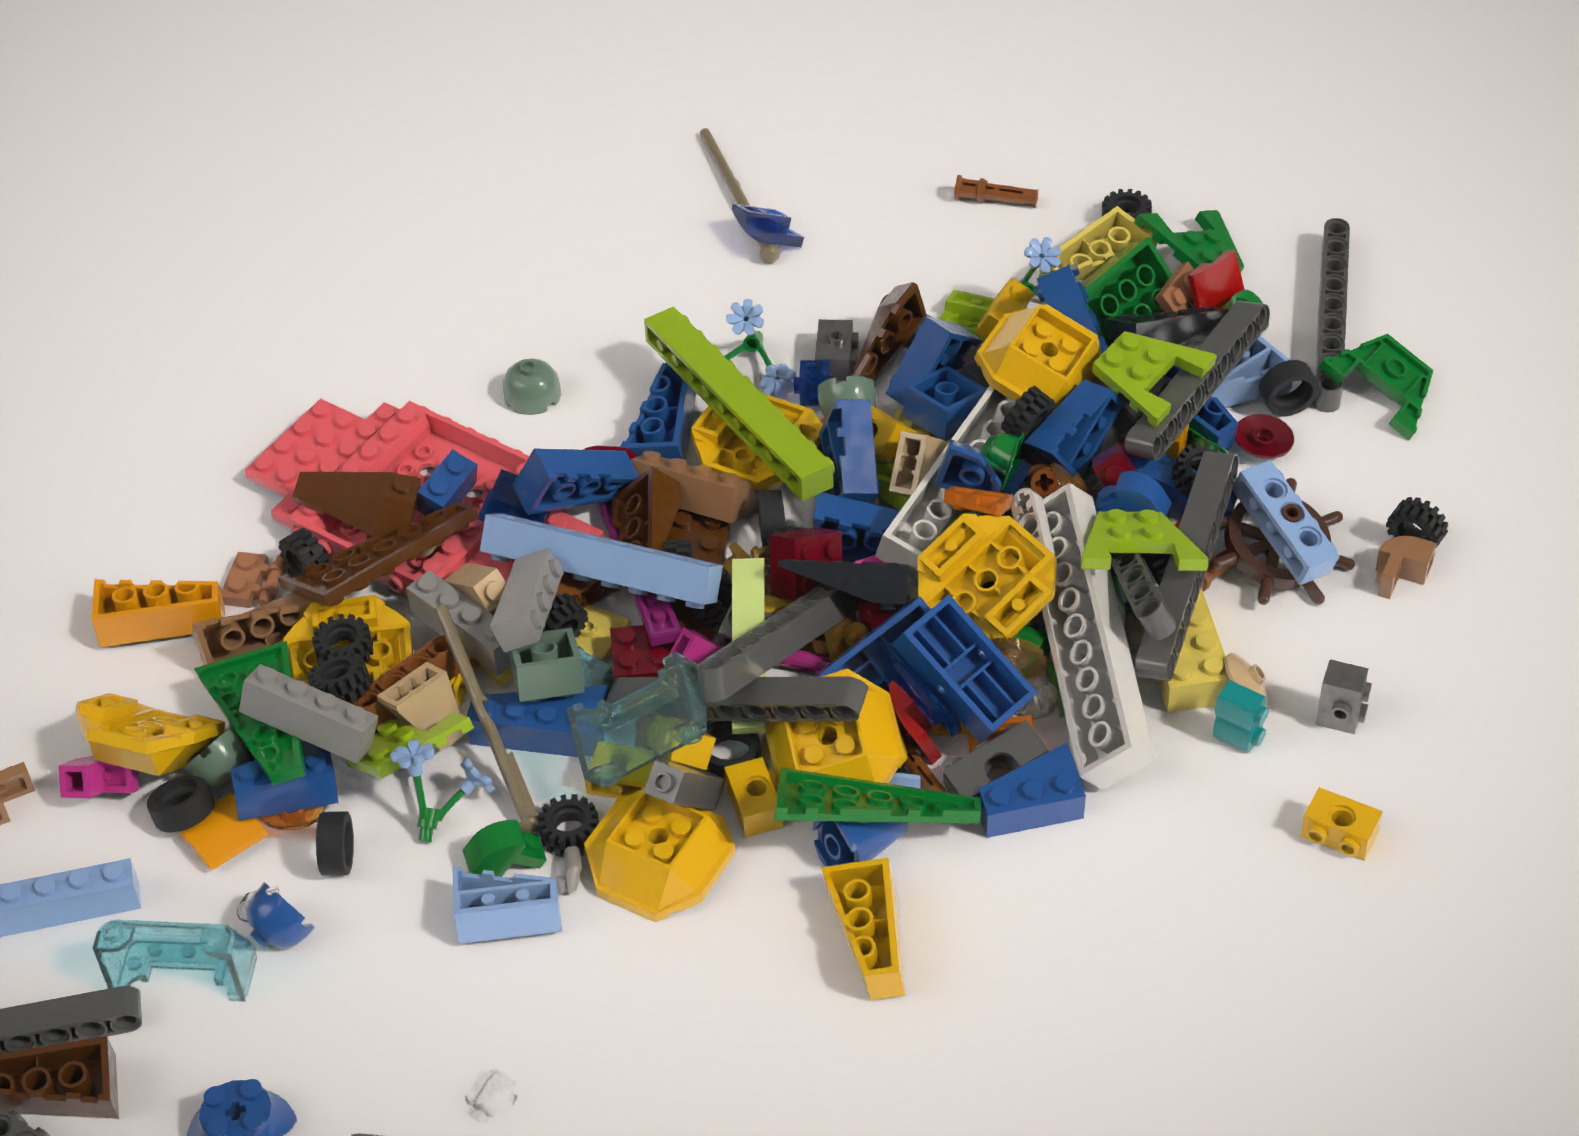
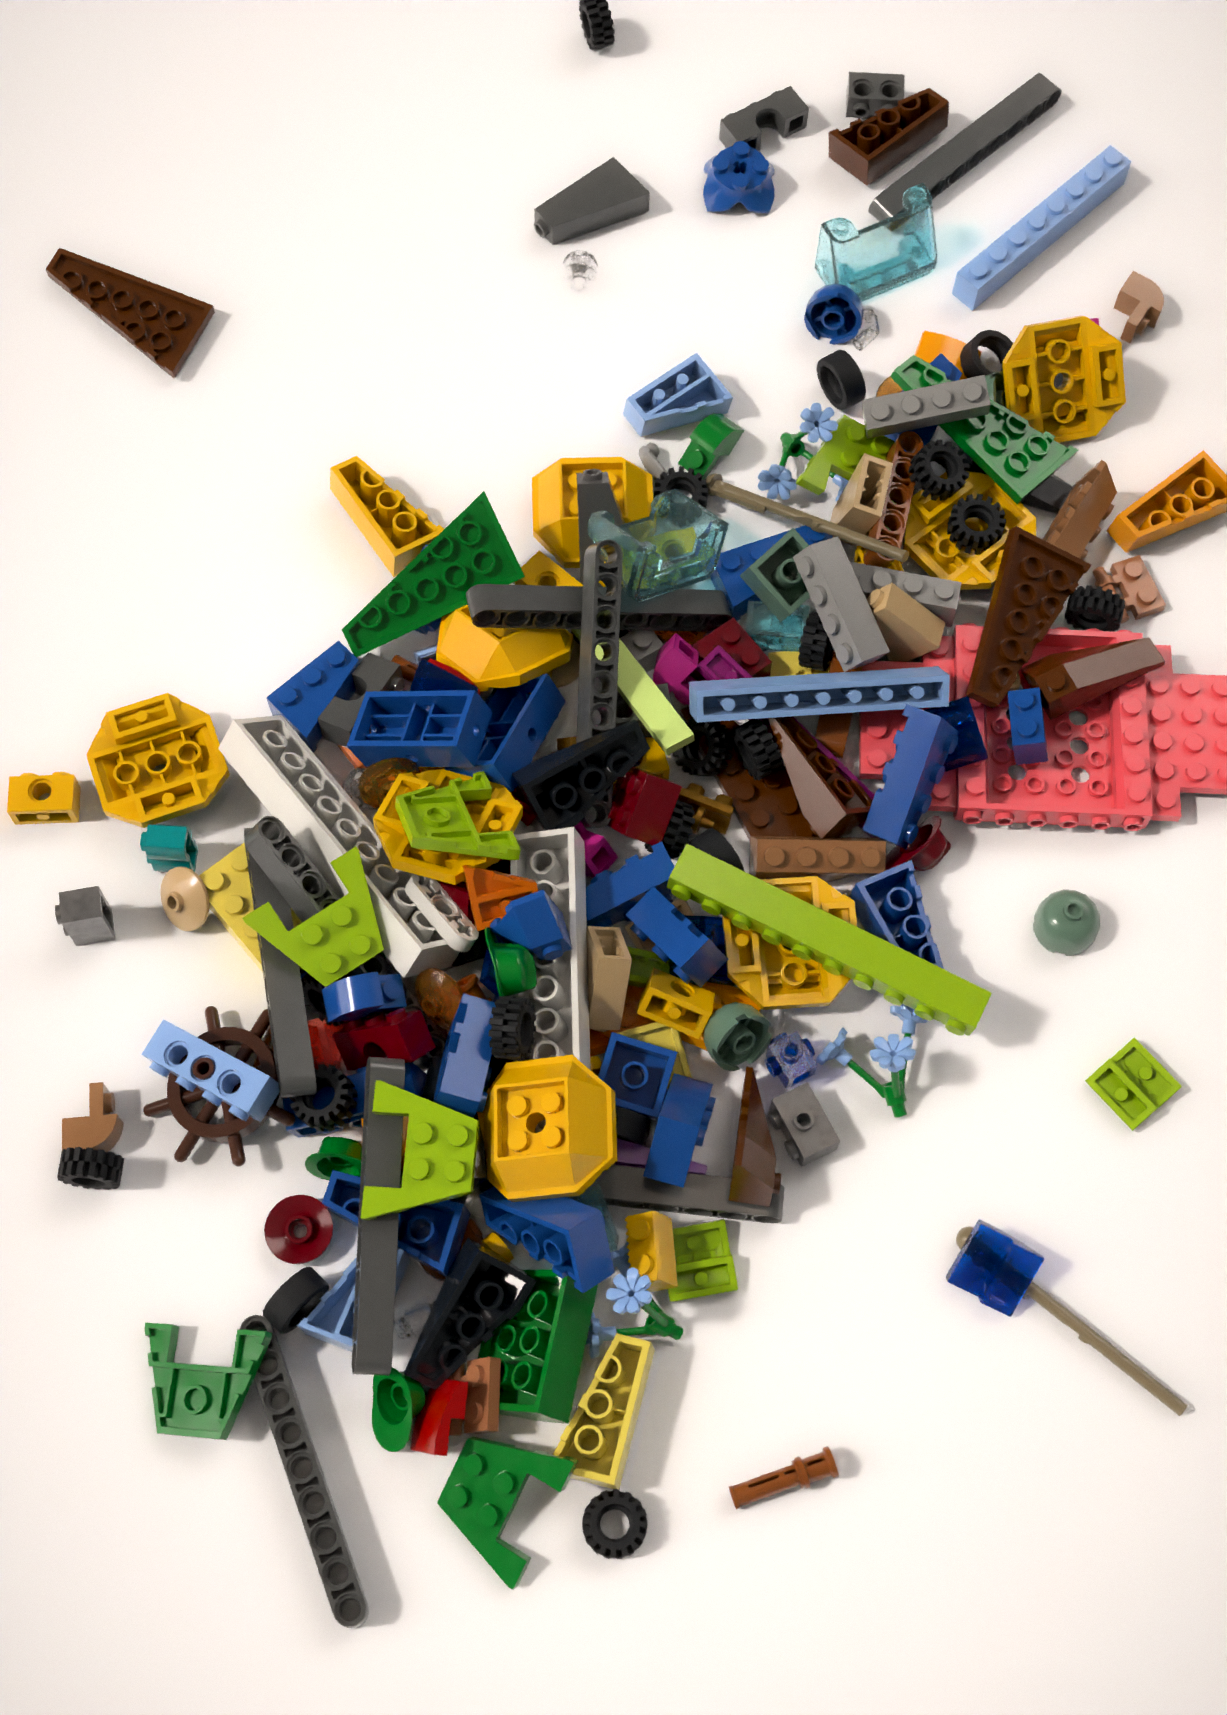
camera: 145 degrees right, 20 degrees up
none -> yellow piece [86,693,230,828]
none -> lime wing [395,771,521,860]
none -> lime slope [1085,1037,1182,1131]

